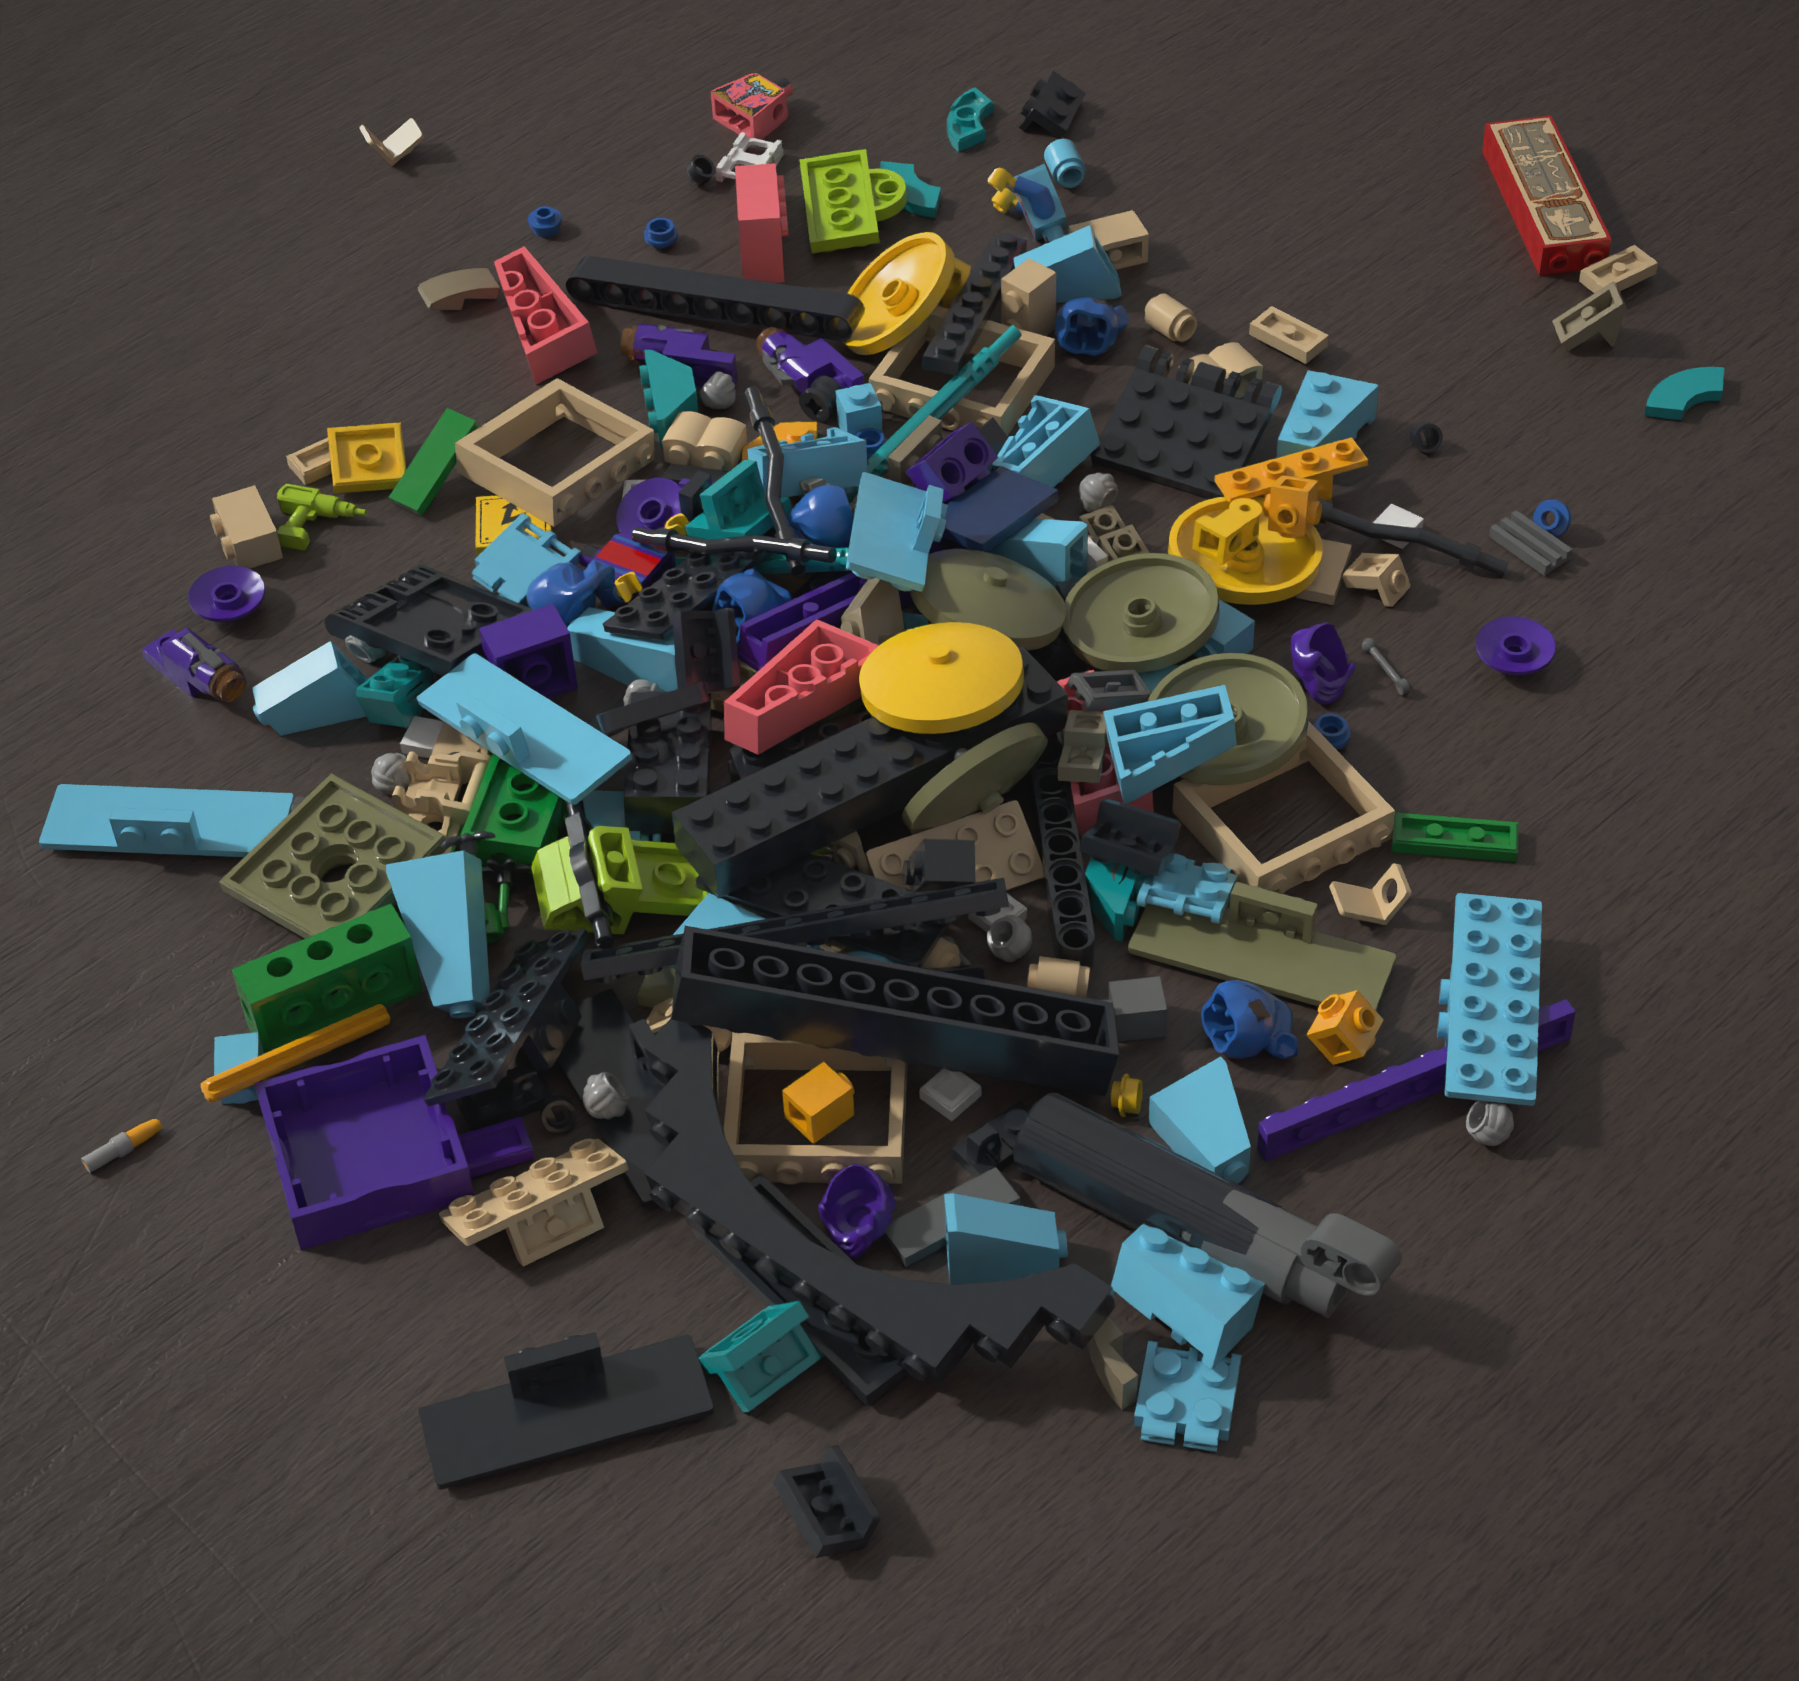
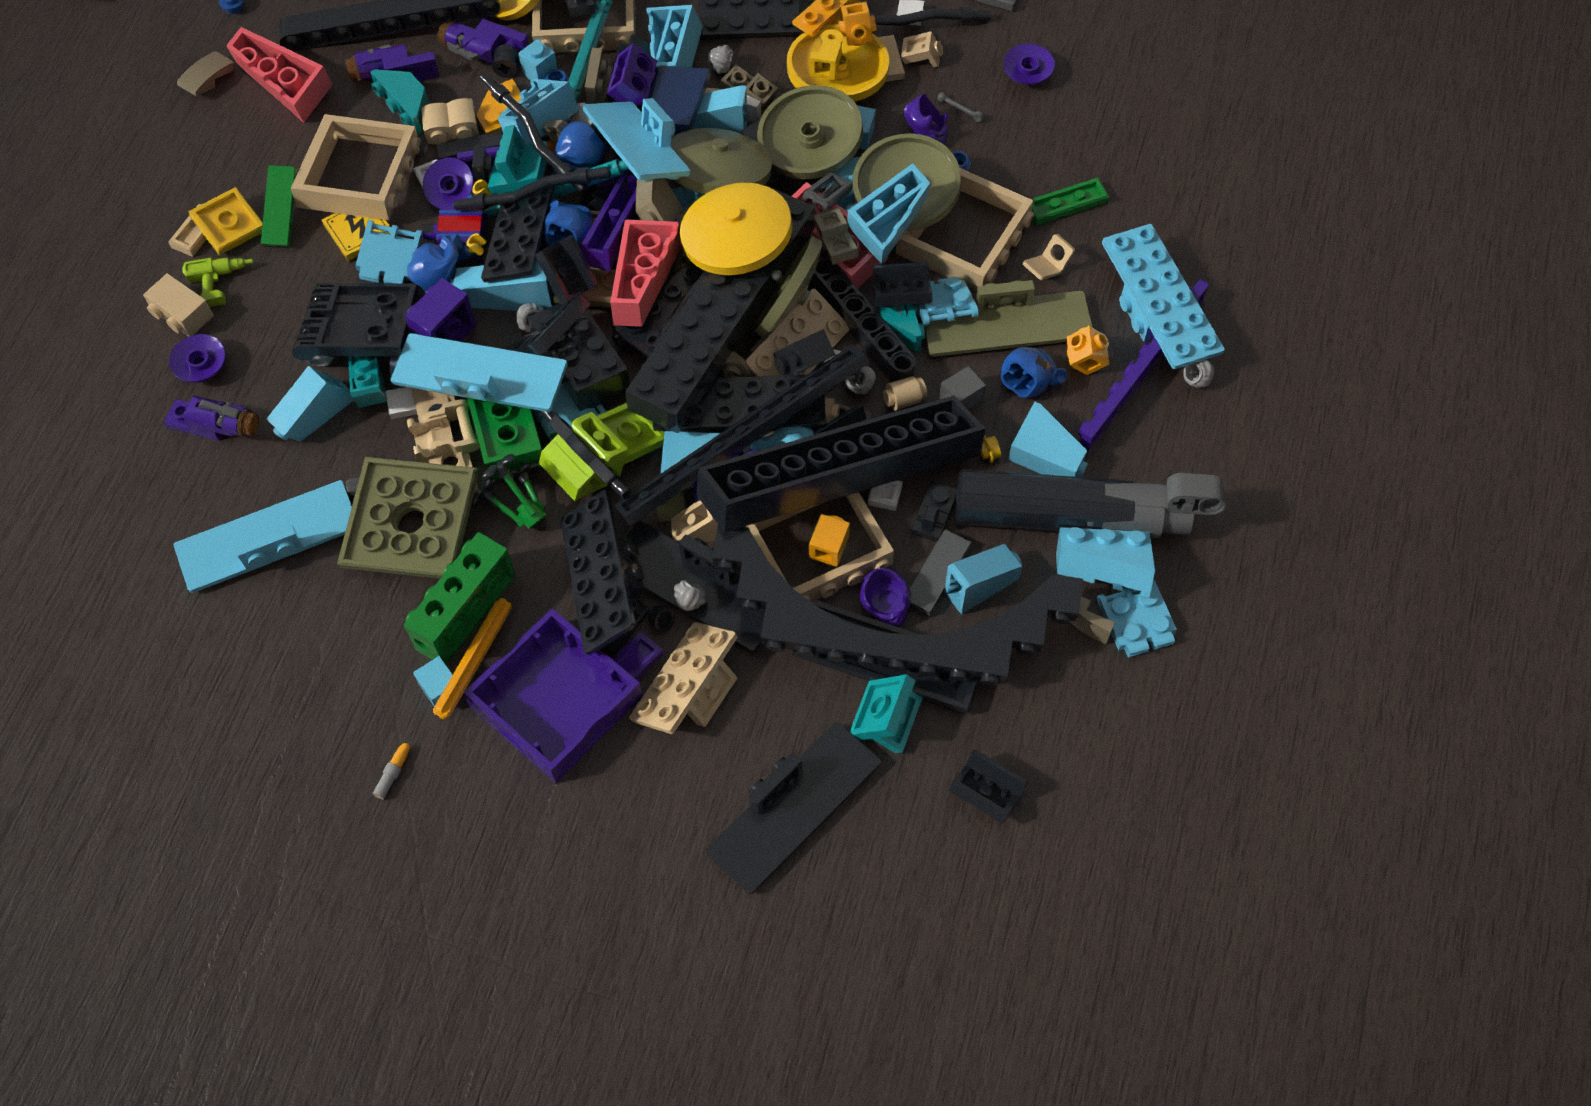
camera: 30 degrees left, 15 degrees up
light grey piece [371,753,411,795] -> none
medium azure slope [386,851,490,1018] -> none
light grey piece [698,372,736,410] -> none

